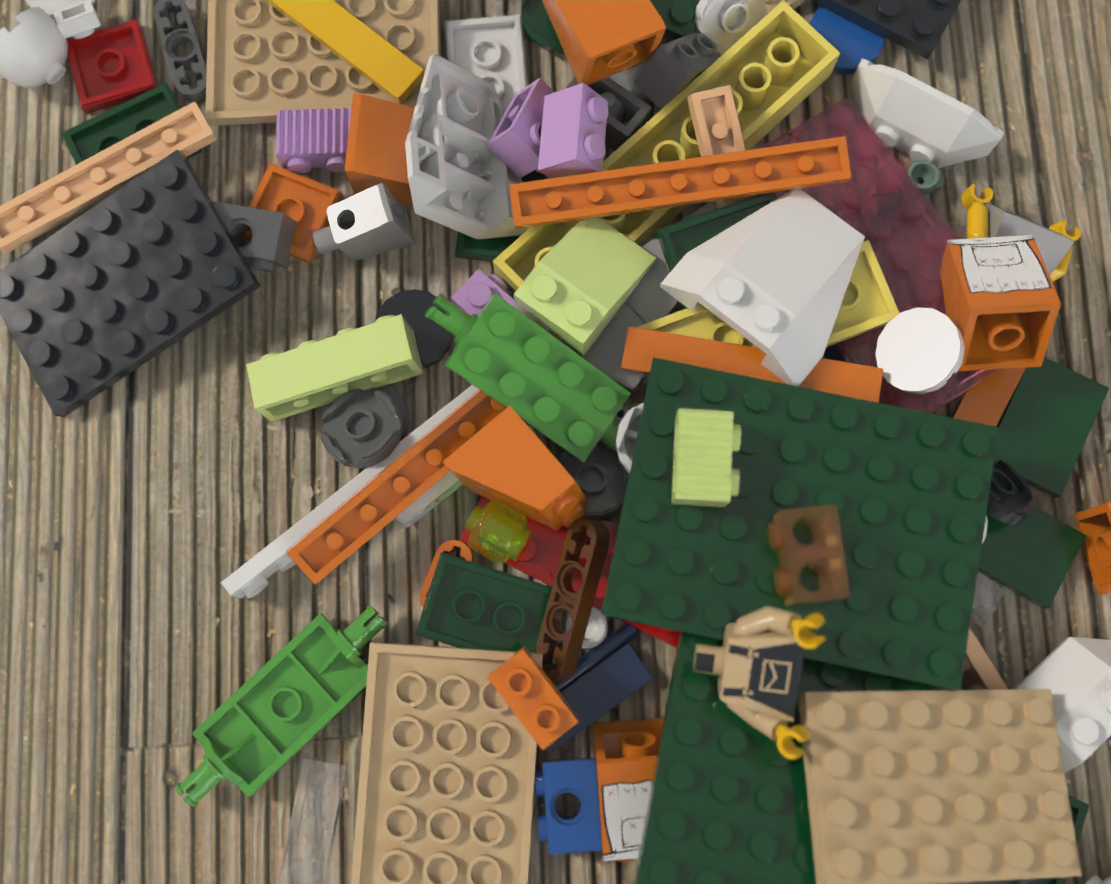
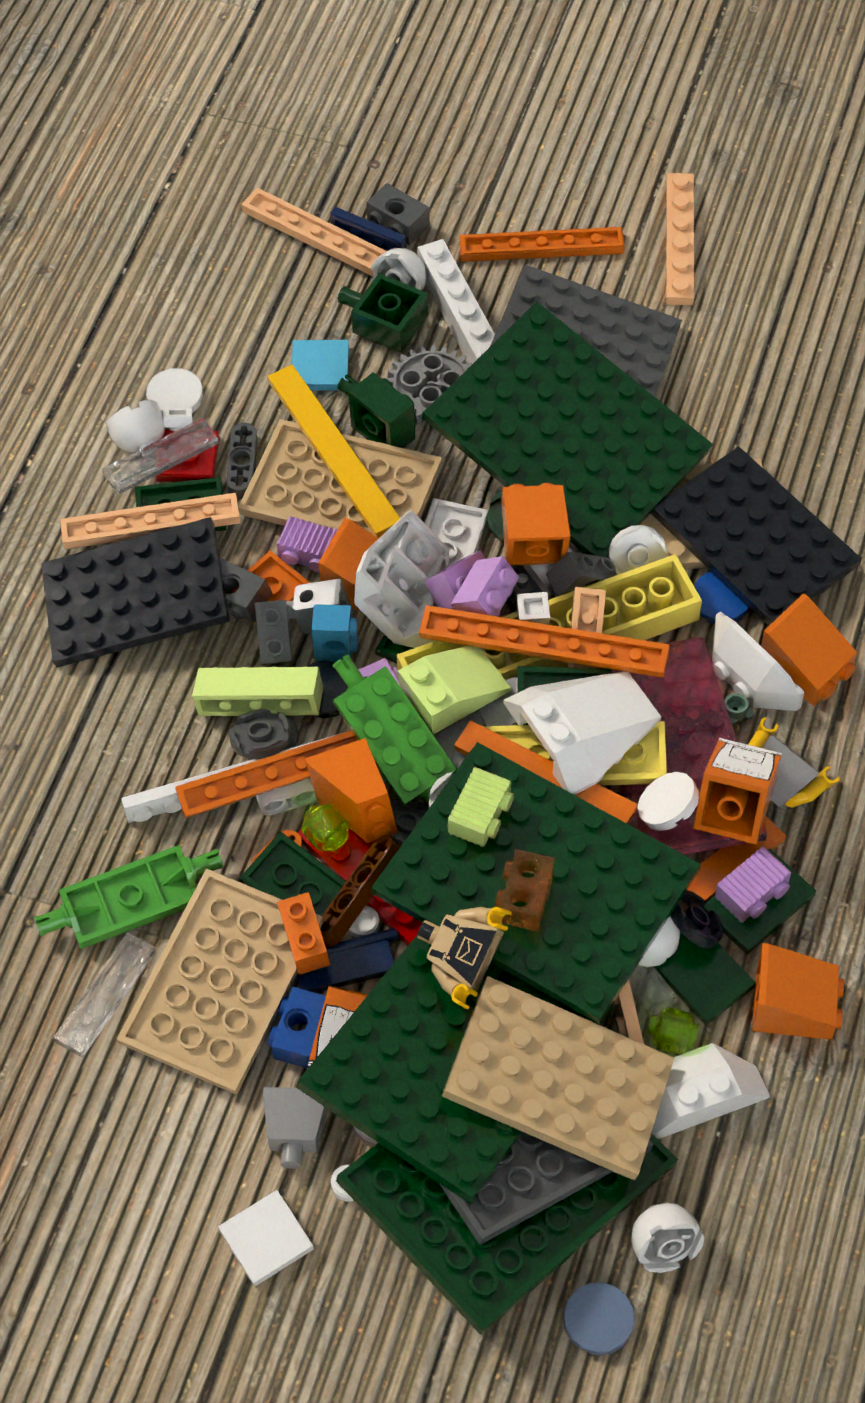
camera: 20 degrees right, 20 degrees down
none -> clear plate [102,418,219,496]
none -> dark grey brick [255,600,292,664]
none -> dark azure brick [312,604,359,662]
none -> white plate [517,592,550,625]
none -> clear neon green head [648,1007,699,1055]
none -> lavender brick [715,846,791,923]
none -> orange slope [761,593,857,706]

